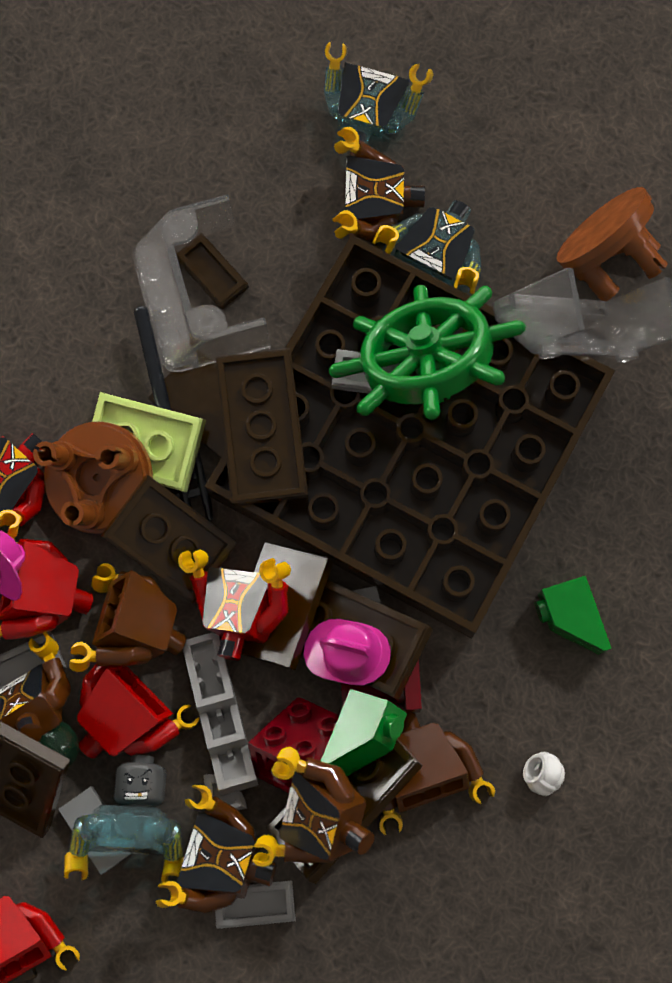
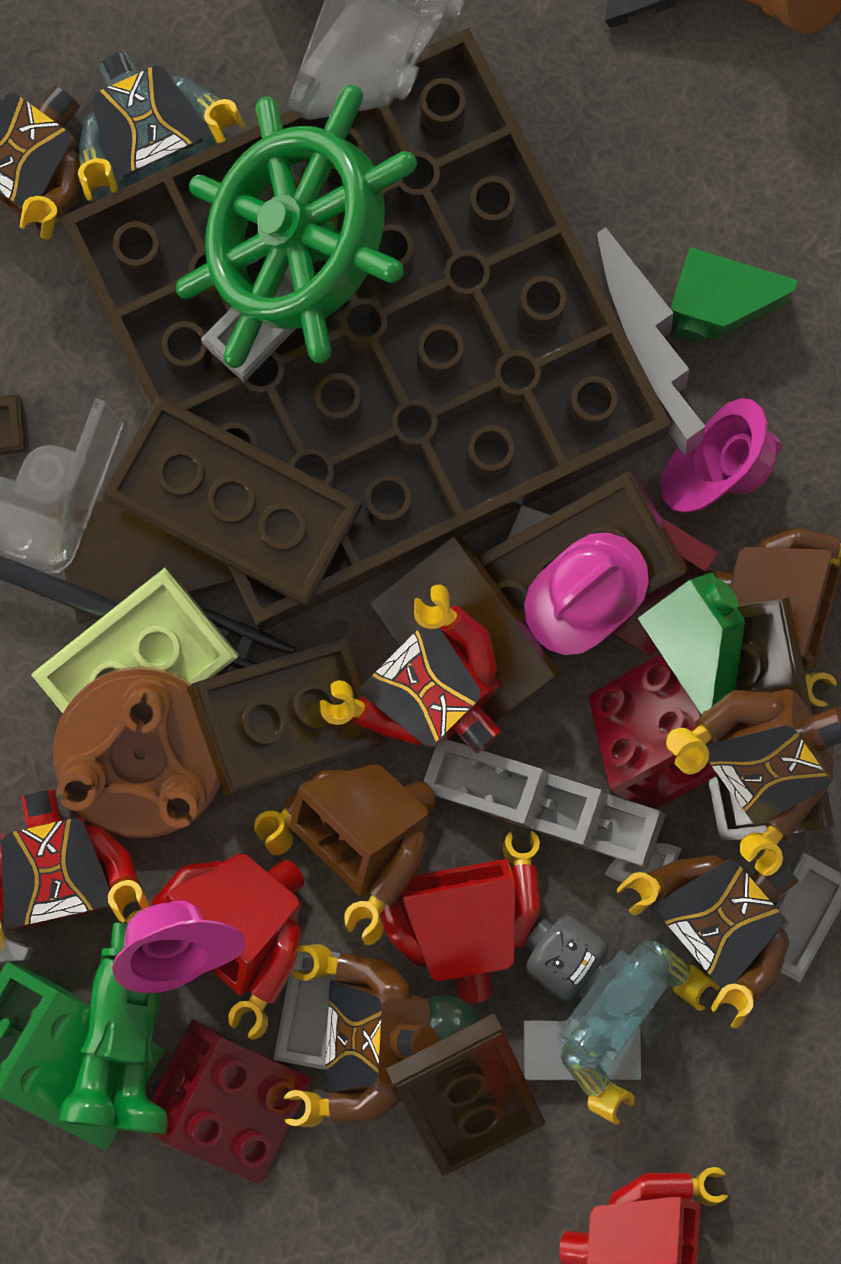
camera: 60 degrees left, 5 degrees up
none -> light grey slope [596,227,705,456]
none -> dark pink piece [660,398,783,513]

